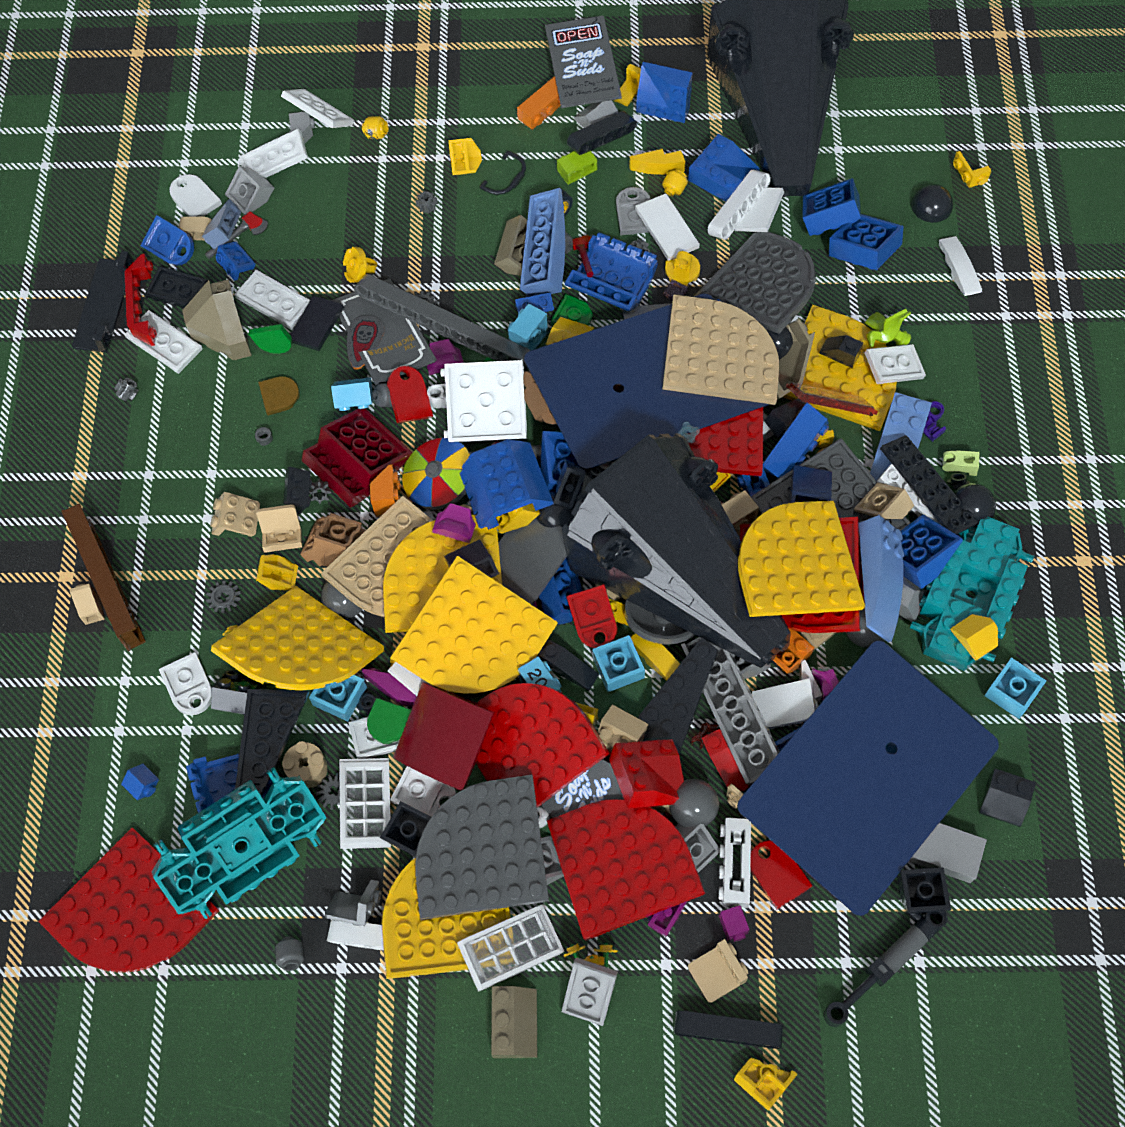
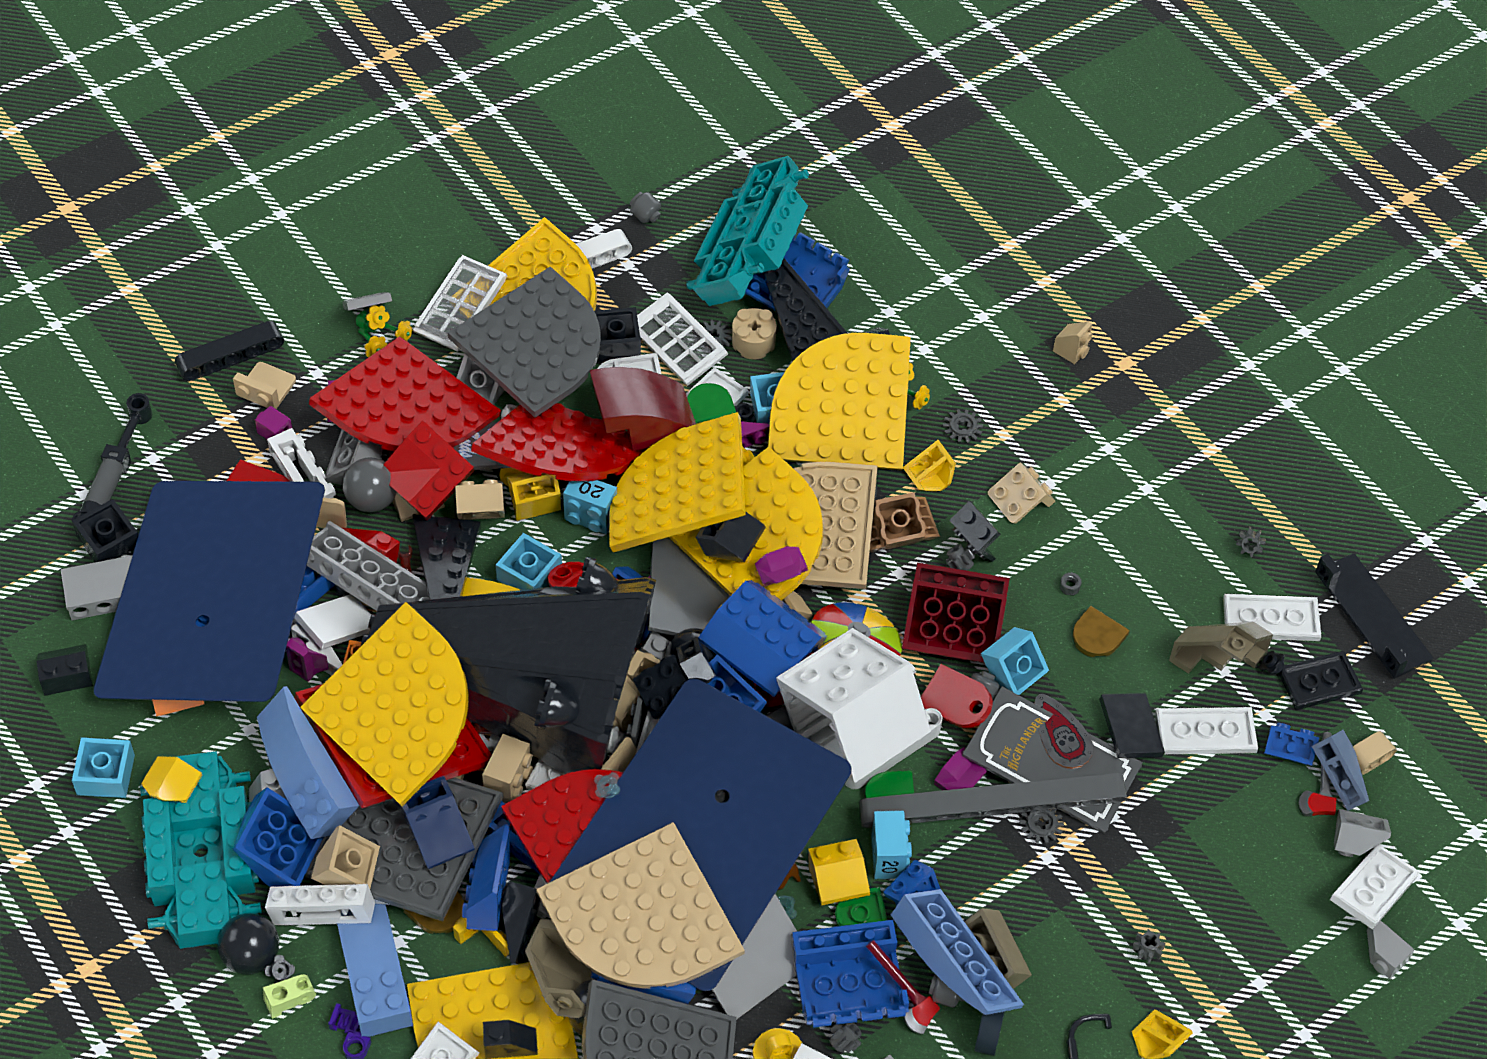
camera: 140 degrees right, 10 degrees down
red plate [38,827,219,973] -> none
reddish brown tile [61,503,146,651] -> none
blue brick [121,764,159,800] -> none
red slope [125,254,157,346] -> none
blue tile [141,215,194,266] -> none
white tile [159,652,212,715] -> none
white tile [170,175,222,217] -> none
green tile [248,324,292,354] -> none
tan bracket [257,505,302,553] -> none
white tile [281,89,354,128] -> none
dark grey bracket [325,880,381,926] -> none
yellow tile [343,247,378,283] -> none
yellow head [362,116,388,139] -> none
orange slope [370,465,401,518] -> none
dark tan slope [492,986,537,1058] -> none
black slope [537,639,599,691] -> none
clear purple tile [663,280,688,300] -> none
yellow slope [734,1058,797,1111] -> none
piece [786,382,878,416] -> none
black bracket [880,435,978,535] -> none

